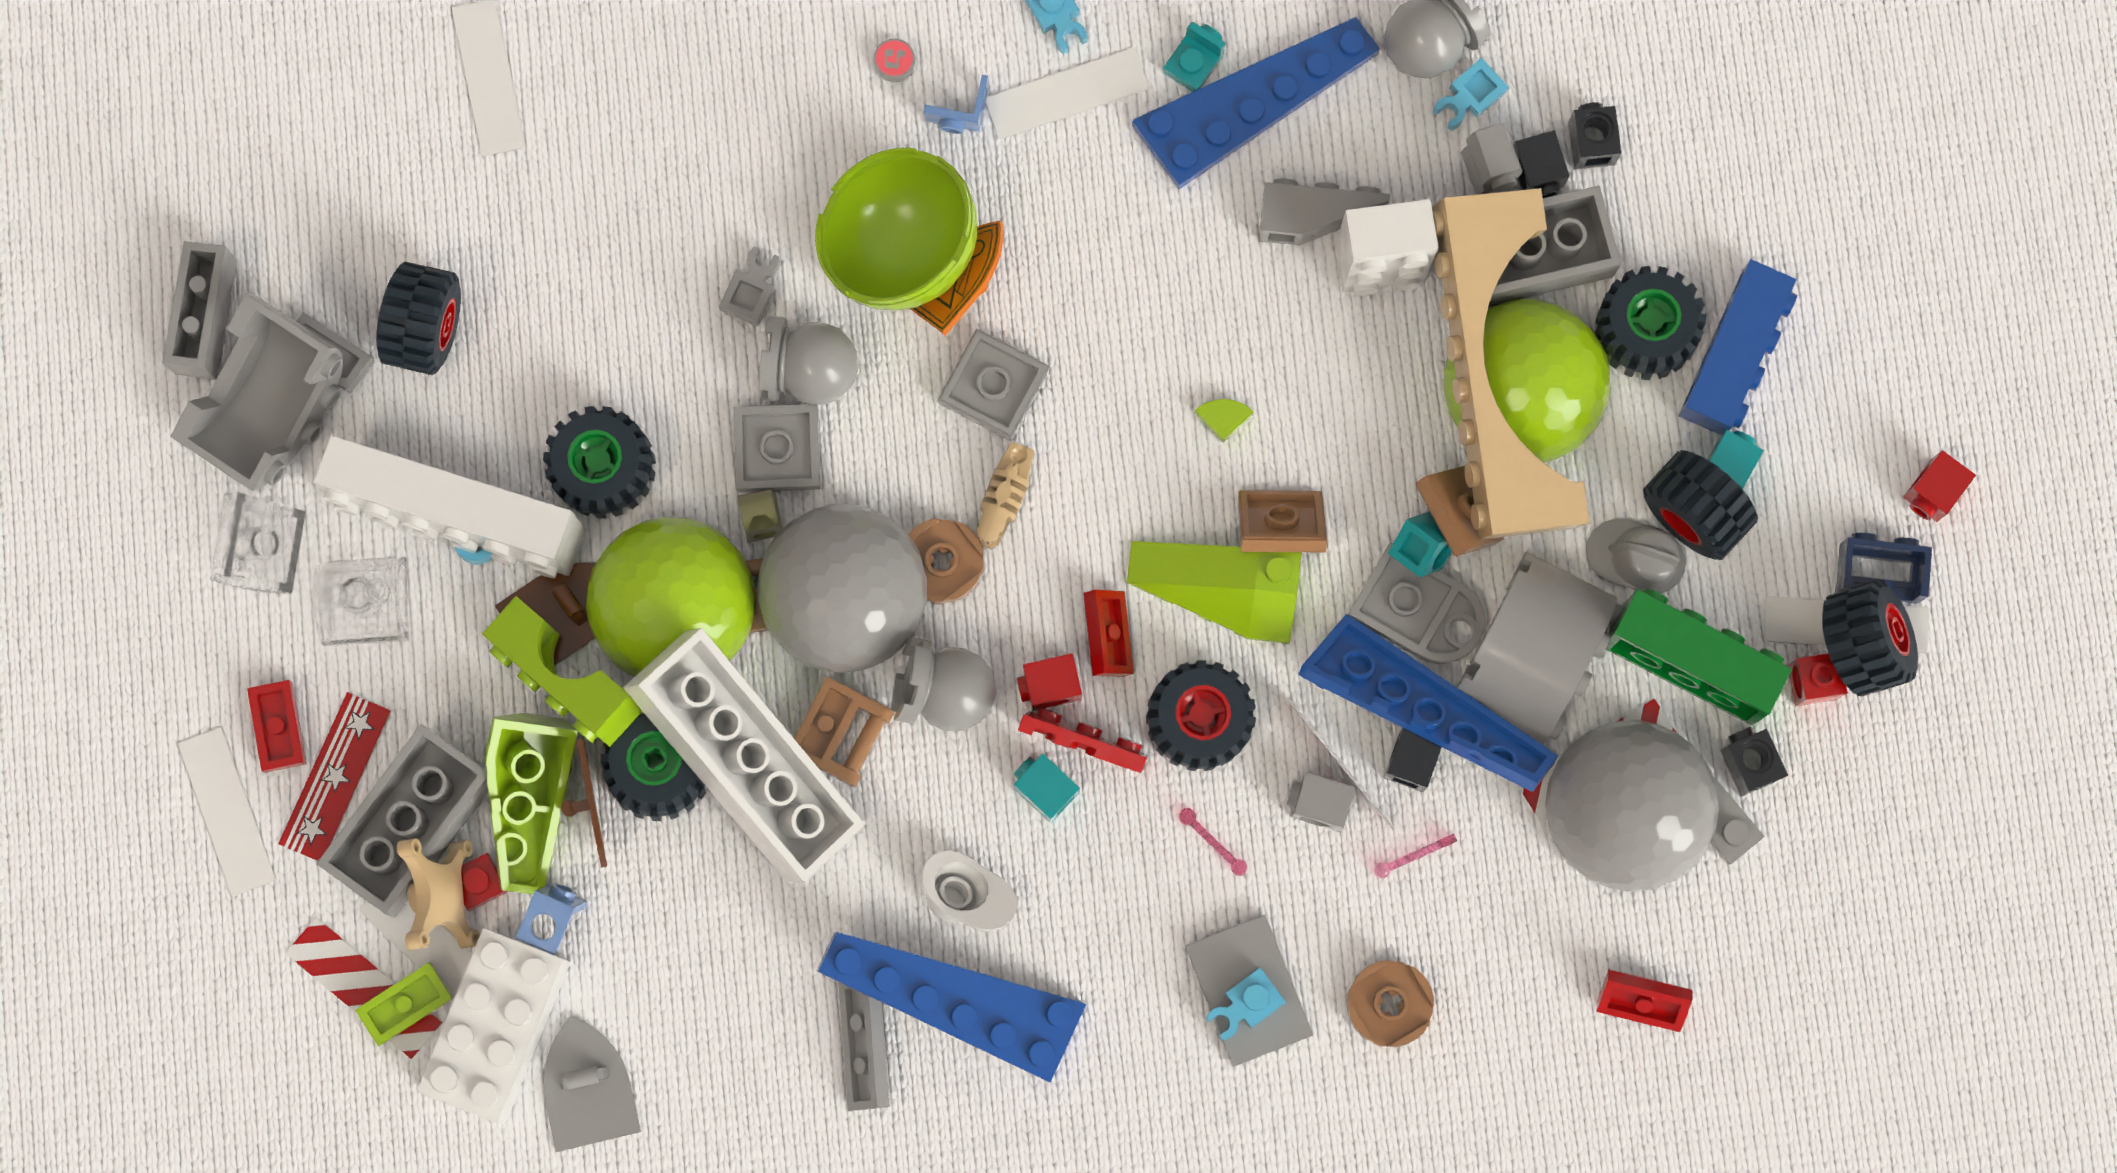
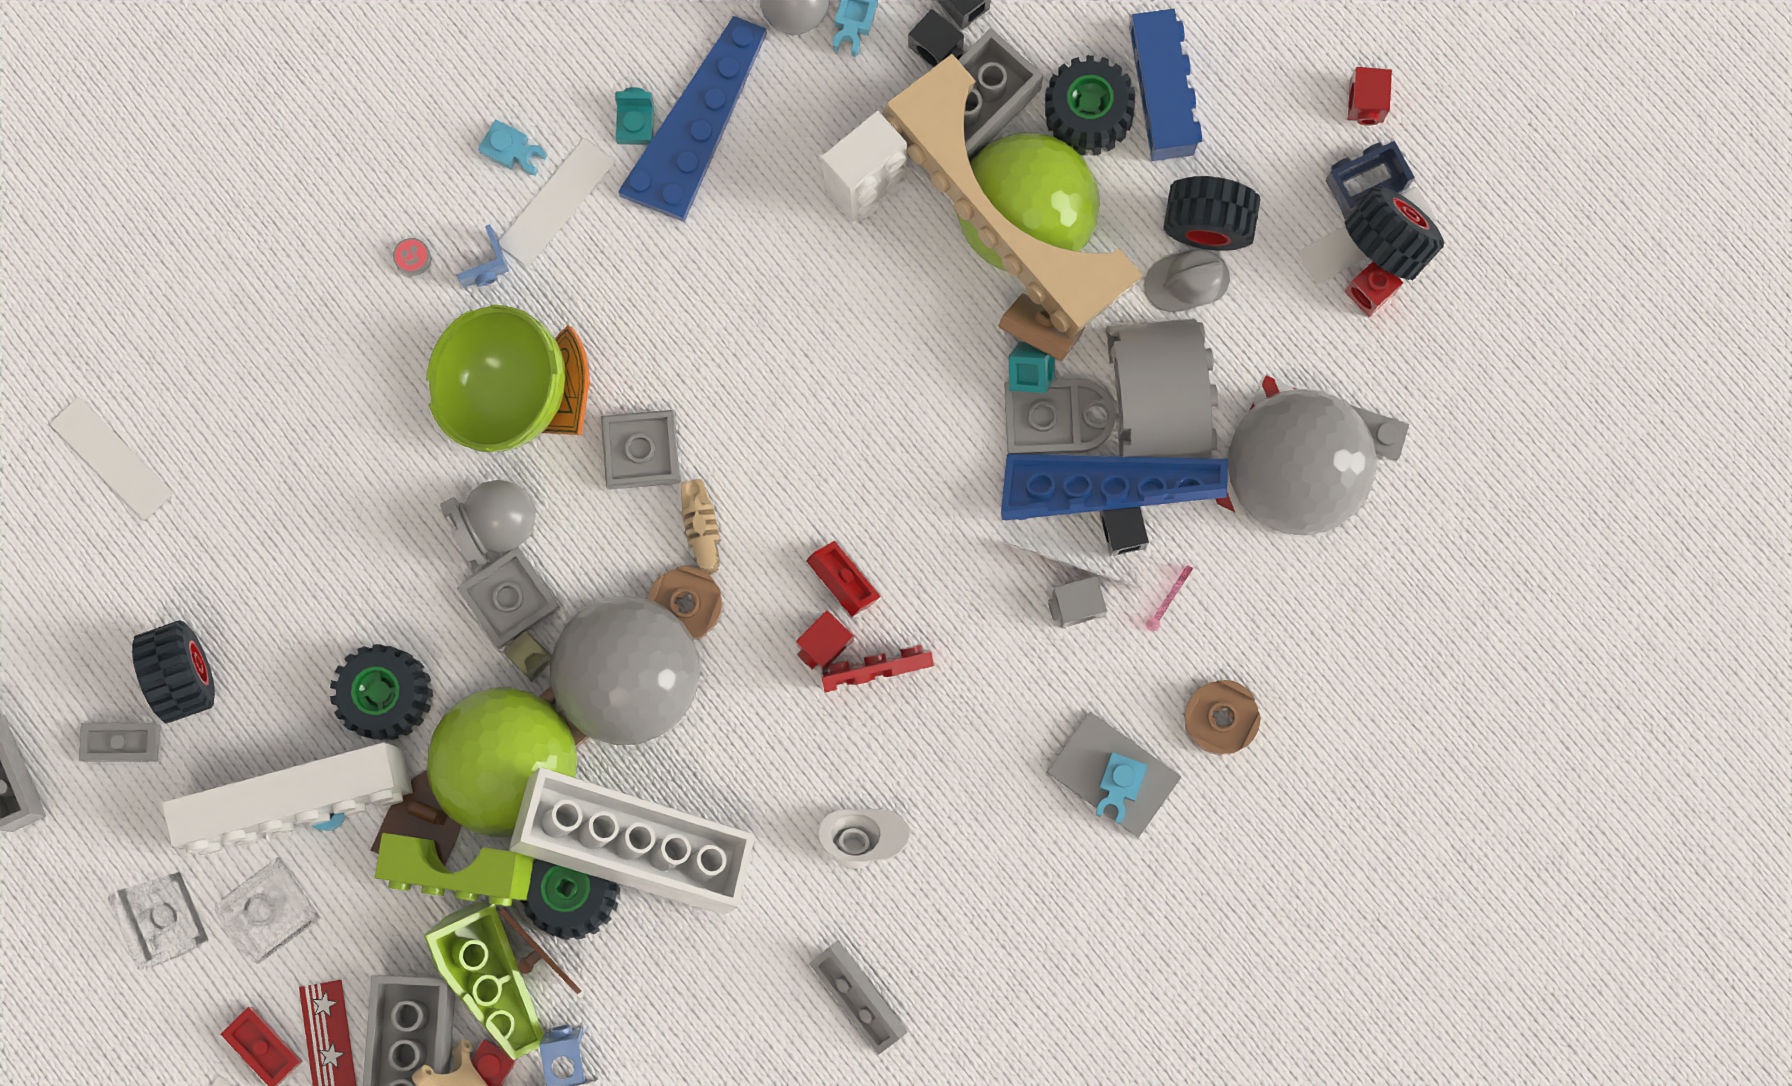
camera: 30 degrees left, 0 degrees up
light grey cylinder [170,293,343,491] -> none
light grey plate [719,246,780,326] -> none
medium nougat plate [794,676,895,788] -> none
blue wing [816,932,1086,1083] -> none
light grey tile [891,637,997,731] -> none
teal brick [1013,753,1080,824] -> none
lime wedge [1127,541,1302,644] -> none
black wheel [1146,660,1256,771] -> none
clear pink hinge [1179,808,1248,876] -> none
lime tile [1194,399,1254,443] -> none
medium nougat plate [1238,490,1327,553] -> none
light grey slope [1259,178,1390,245] -> none
light grey brick [1461,123,1522,195] -> none
red plate [1596,969,1693,1032] -> none
green brick [1605,589,1792,726] -> none
teal brick [1708,430,1764,489] -> none
black brick [1720,727,1788,797] -> none

